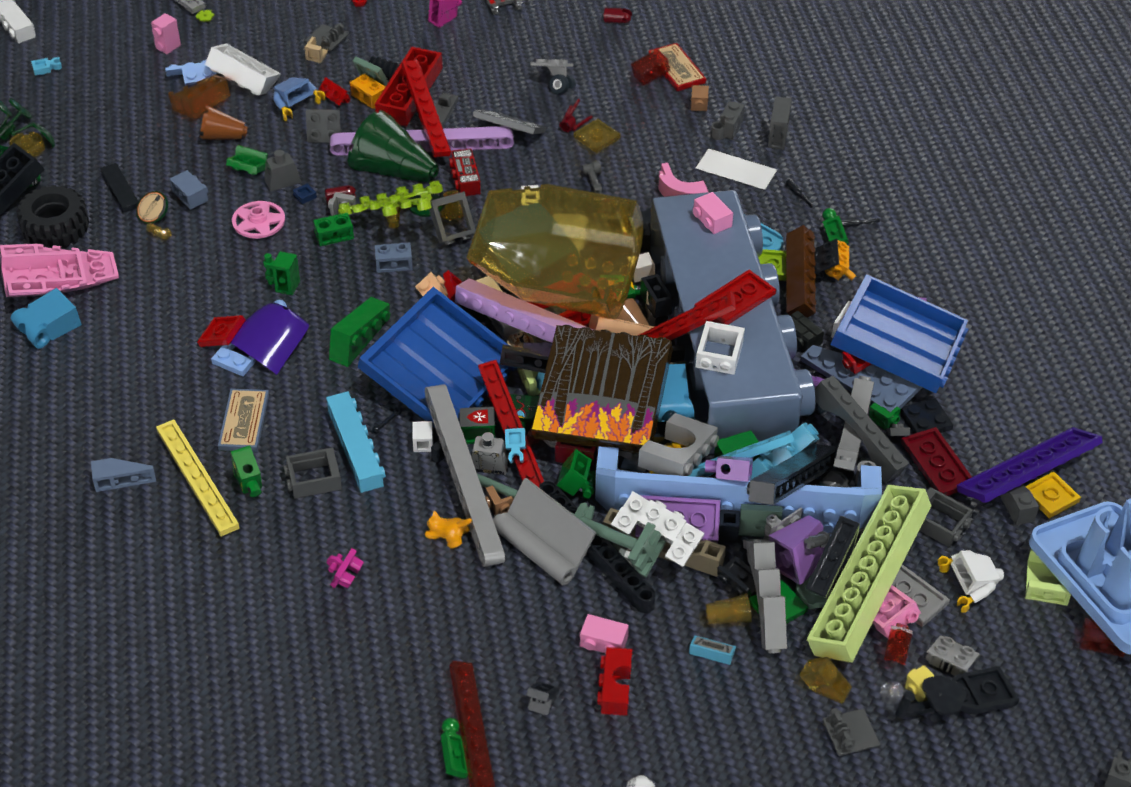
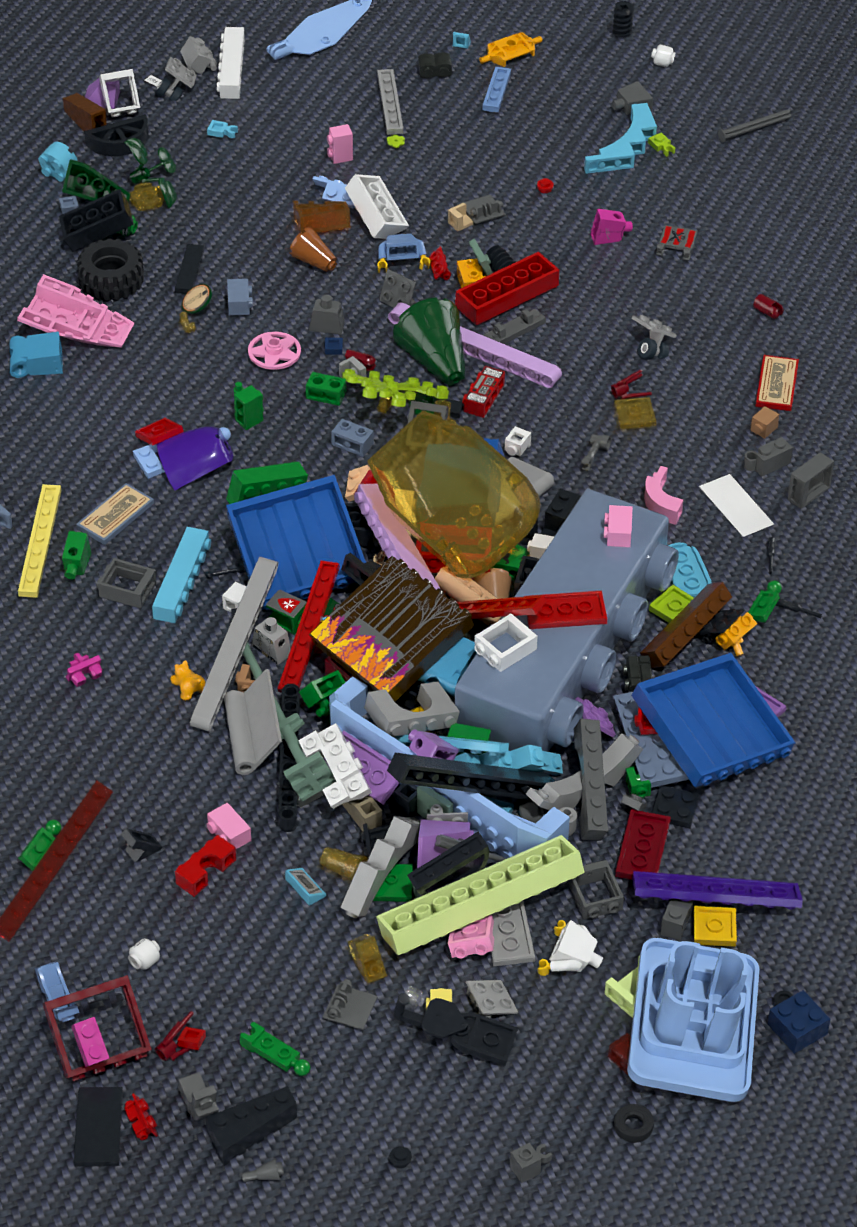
camera: 35 degrees right, 0 degrees up
green bracket [226,145,268,175] -> none
red plate [402,60,451,157] -> none
dark grey tile [473,110,546,134] -> none
medium azure plate [505,428,526,463] -> none
clear red brick [631,49,670,86] -> none
clear red hips [884,623,913,665] -> none

